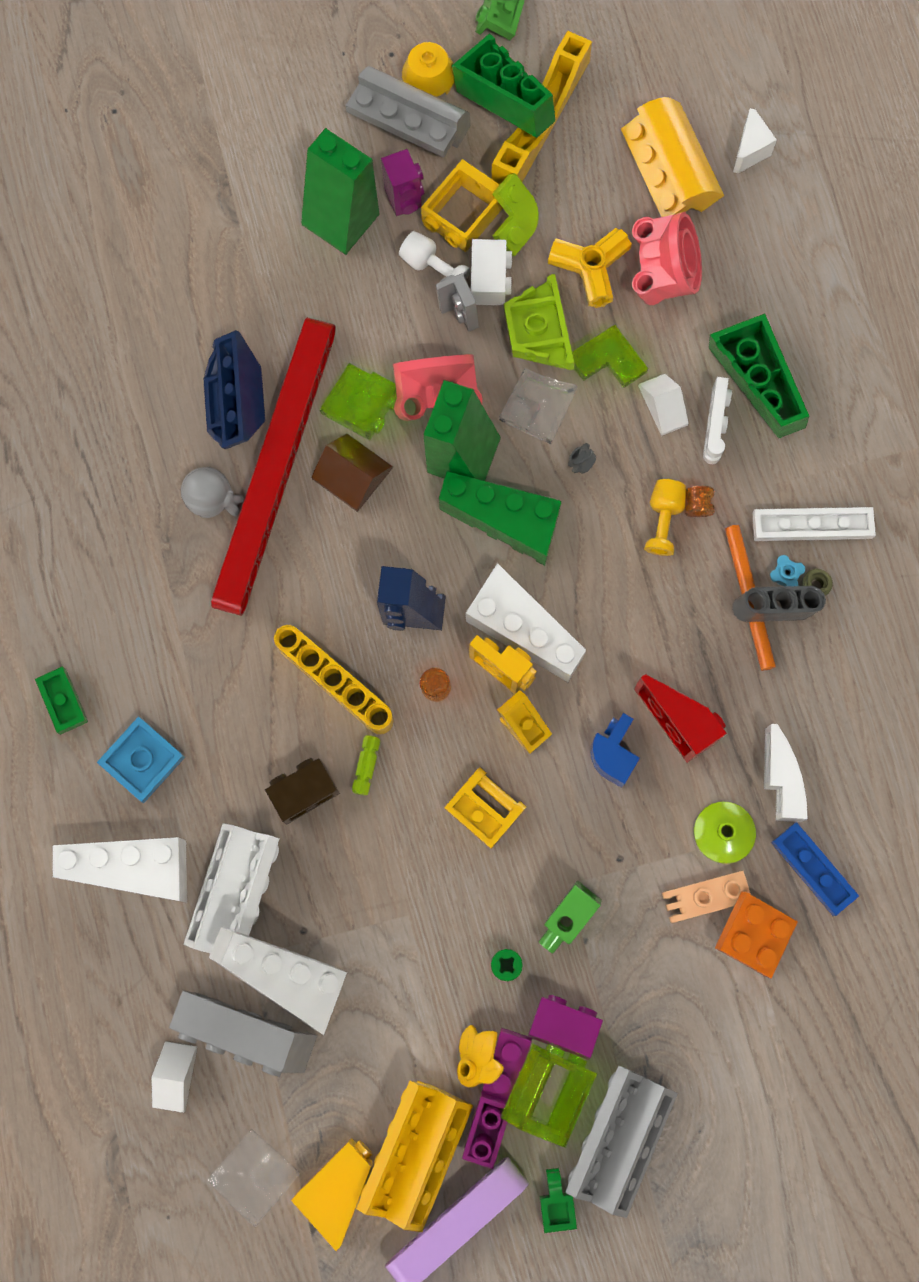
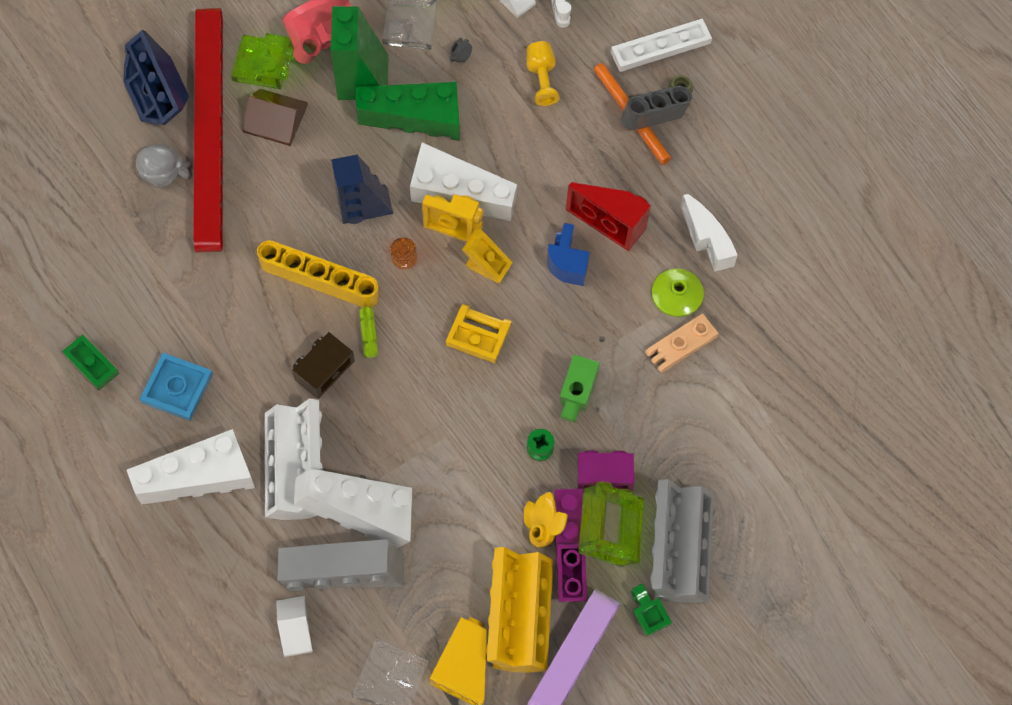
camera: 25 degrees left, 10 degrees down
clear orange wheel [685,486,715,517] -> none
orange plate [715,891,798,979] -> none
medium azure plate [770,555,805,586] -> none
blue plate [771,822,859,916] -> none

